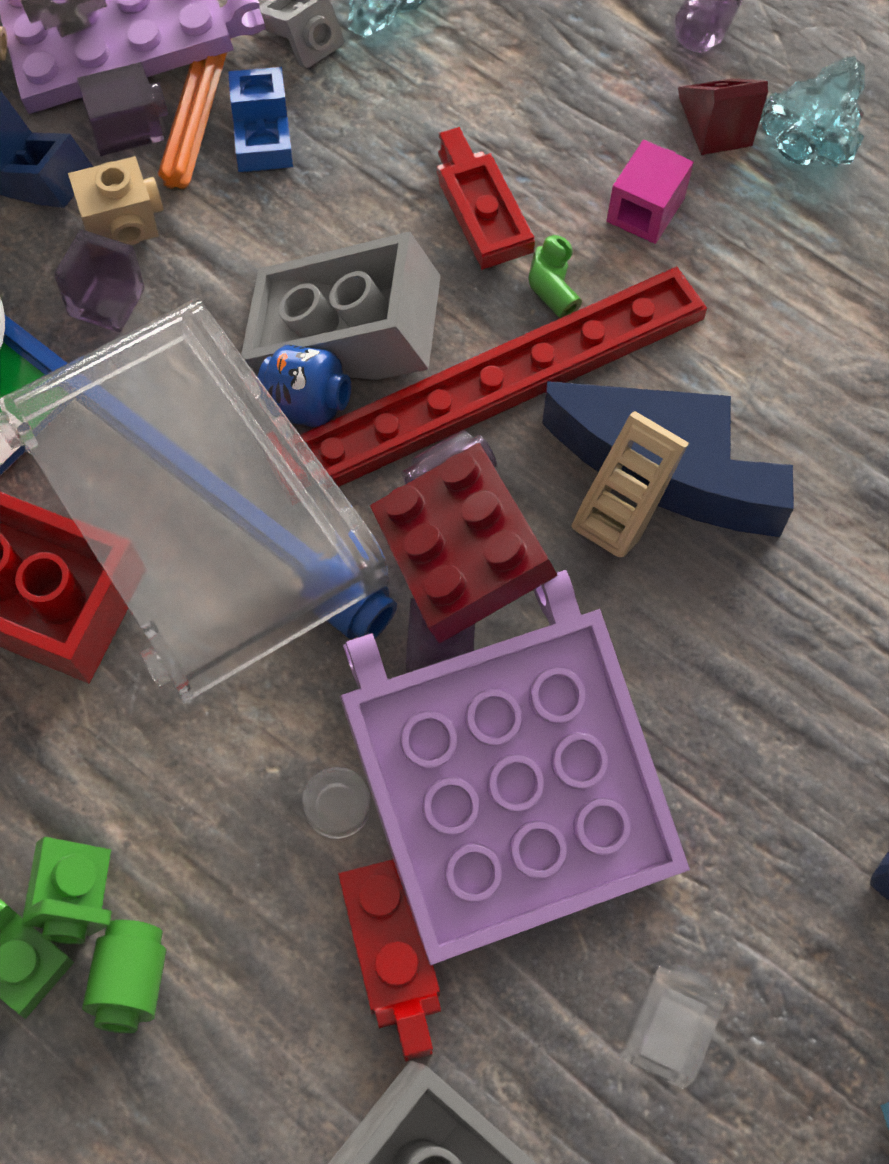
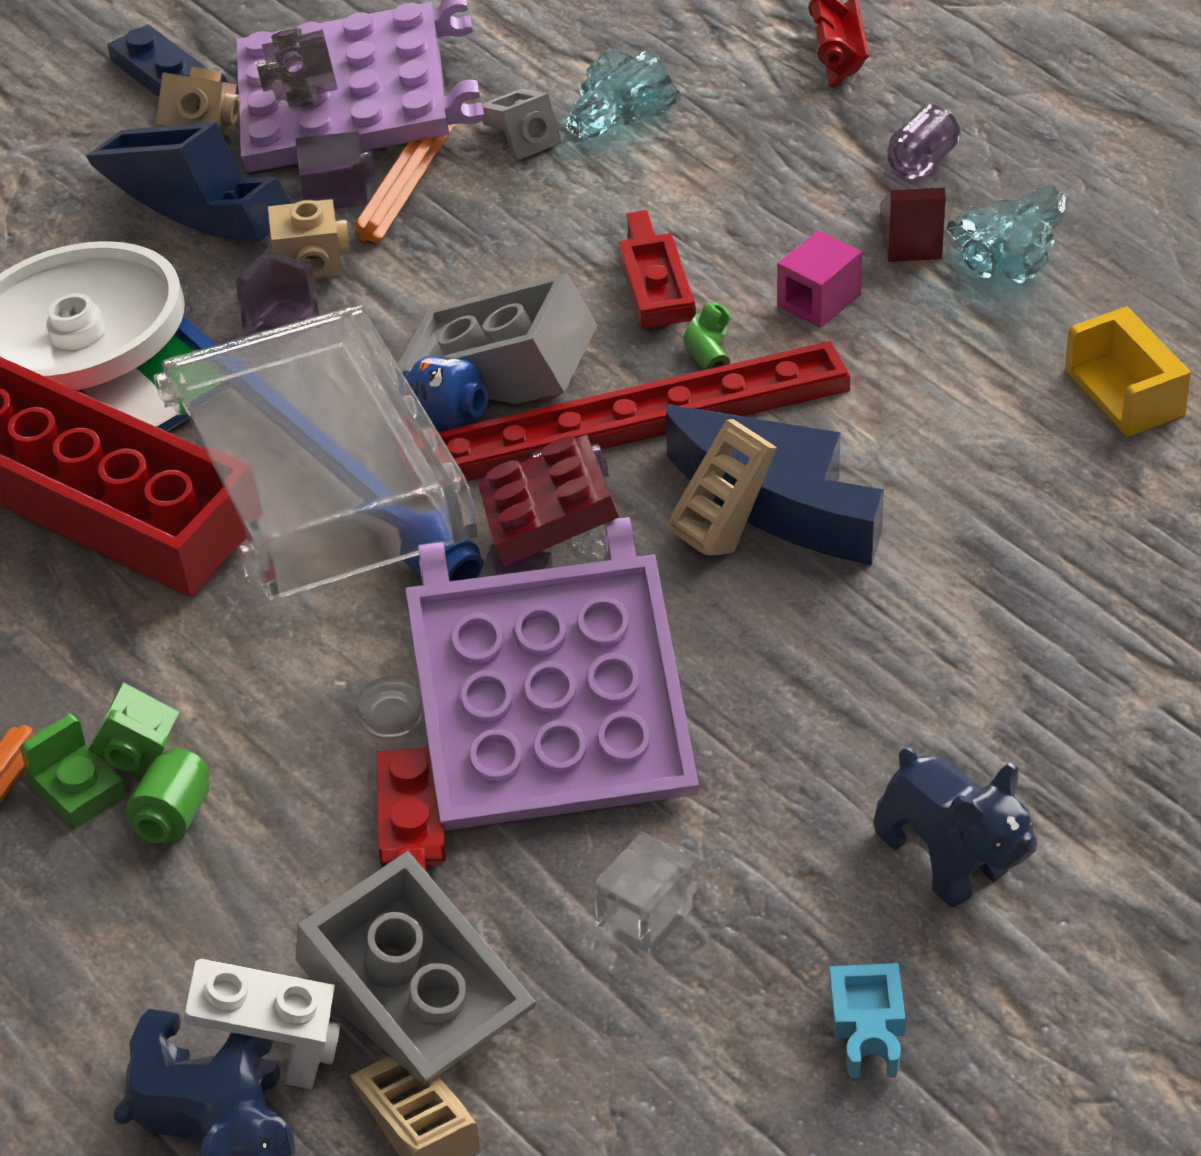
camera: 15 degrees right, 20 degrees down
blue slope [228,67,293,172] -> none

